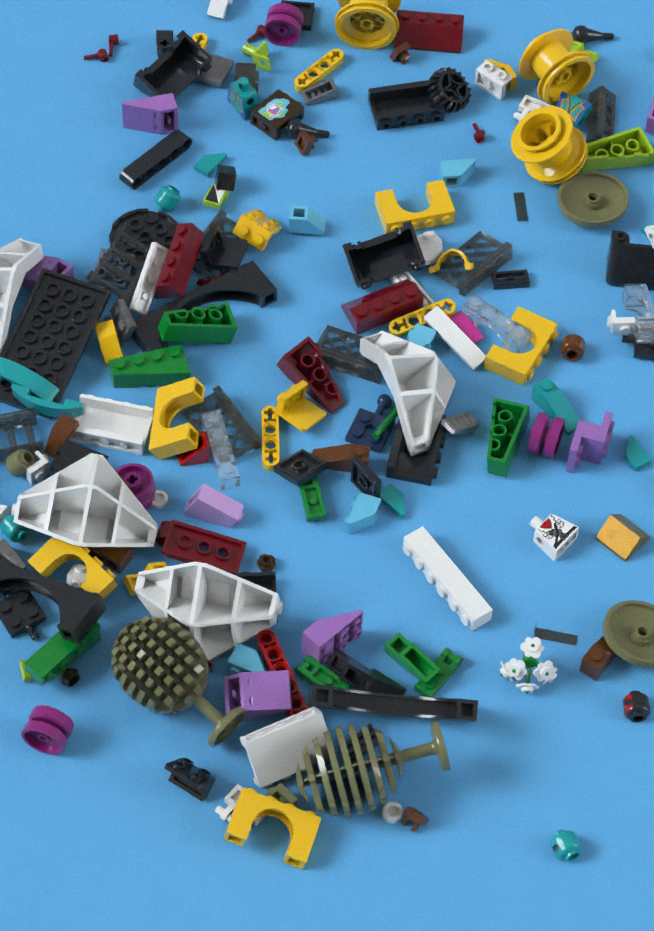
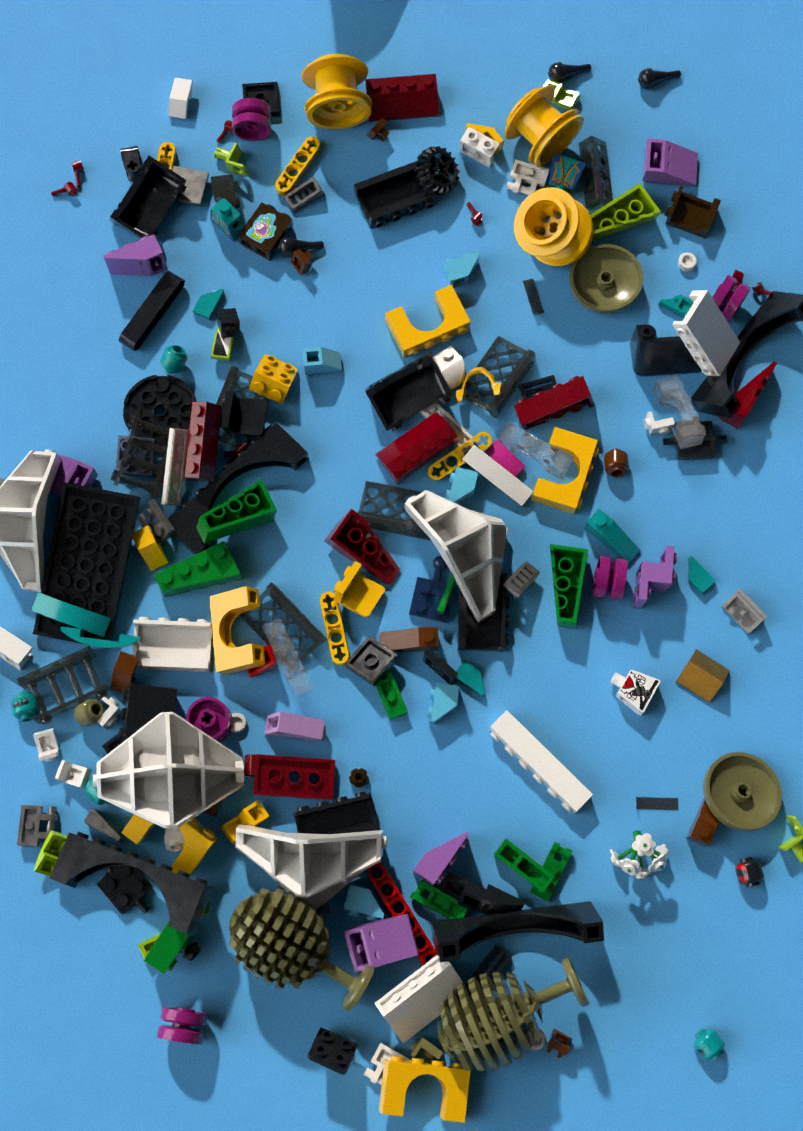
camera: 10 degrees left, 20 degrees up
none -> dark red wedge [513,376,595,430]

